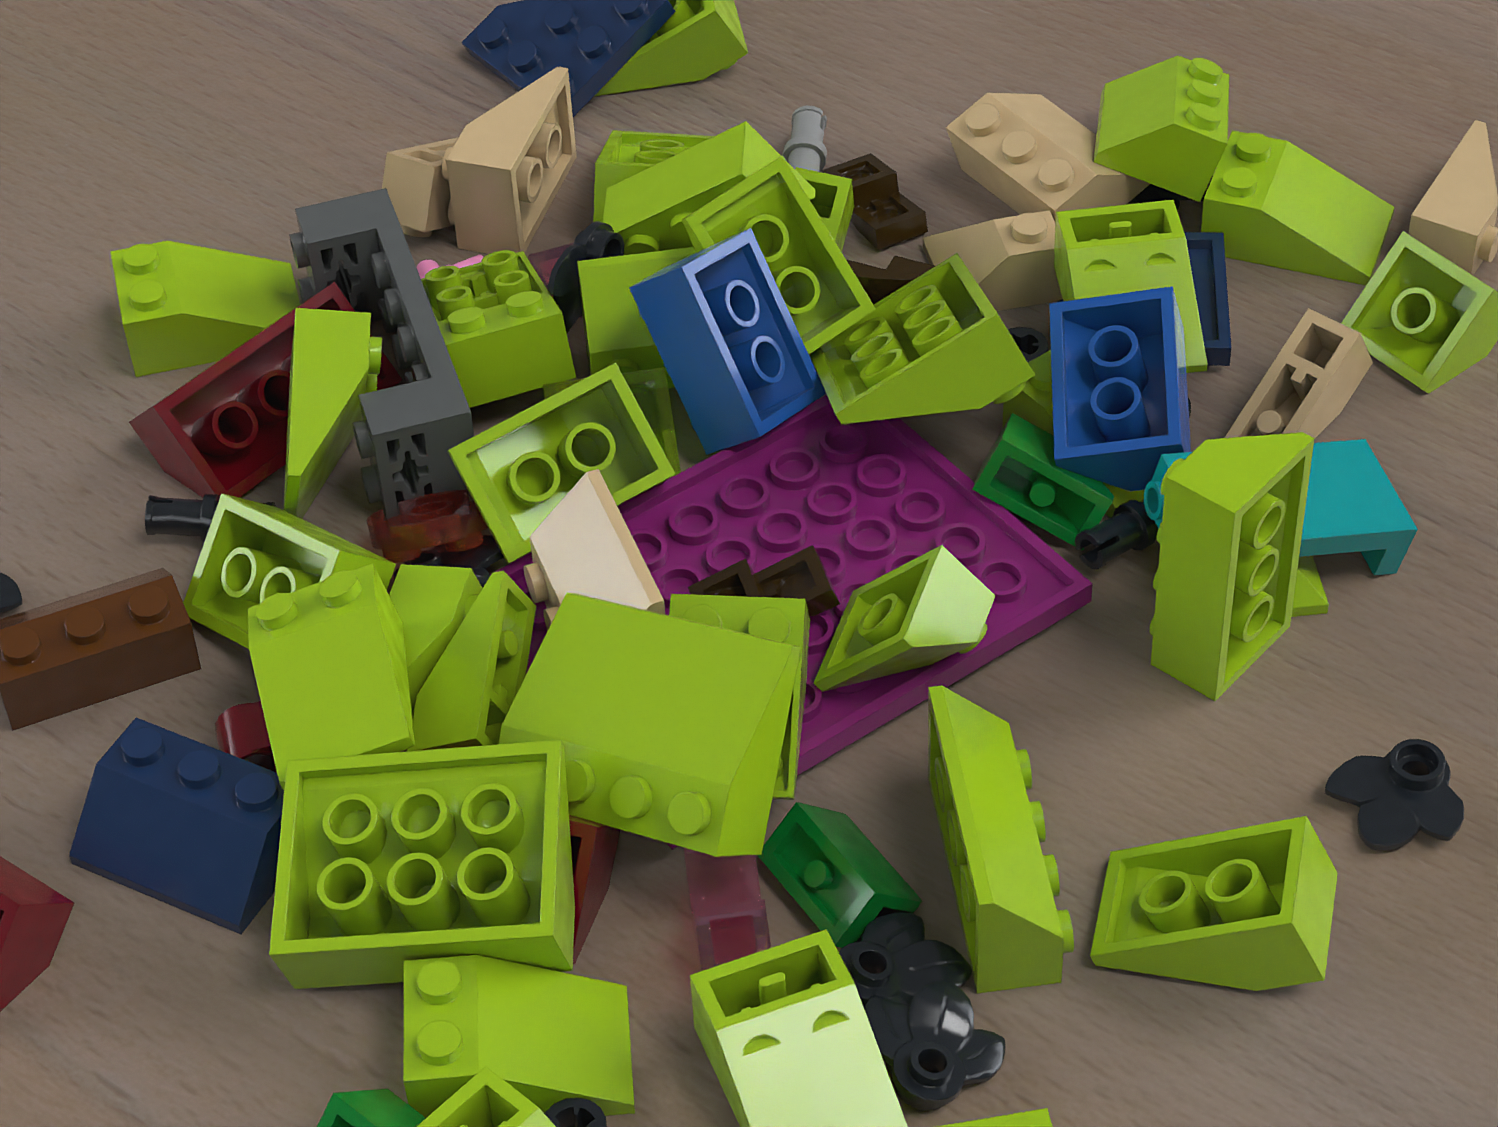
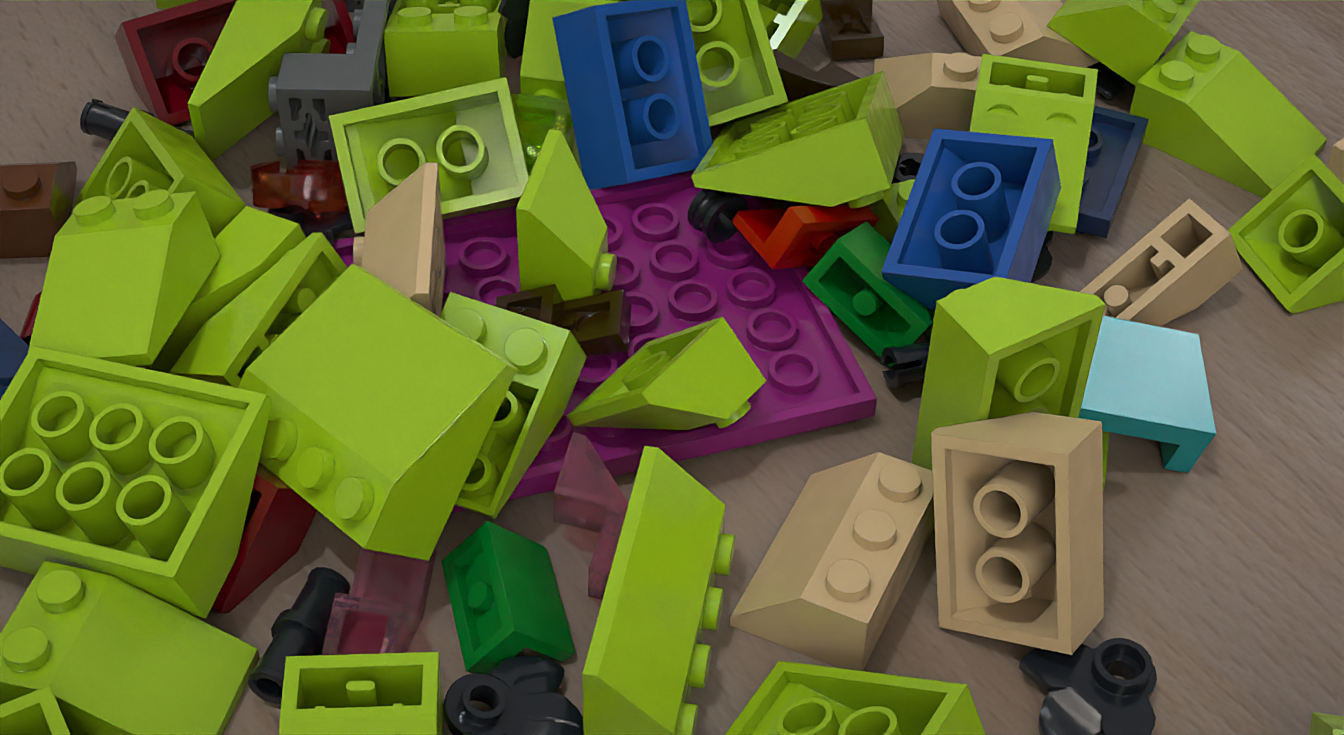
camera: 15 degrees right, 0 degrees up
none -> black pin [248,567,351,704]
none -> lime slope [516,129,617,302]
none -> clear pink slope [554,432,629,600]
none -> black bush [687,189,748,244]
none -> tan slope [730,452,935,671]
none -> red panel [732,204,879,269]
none -> tan slope [931,412,1104,655]

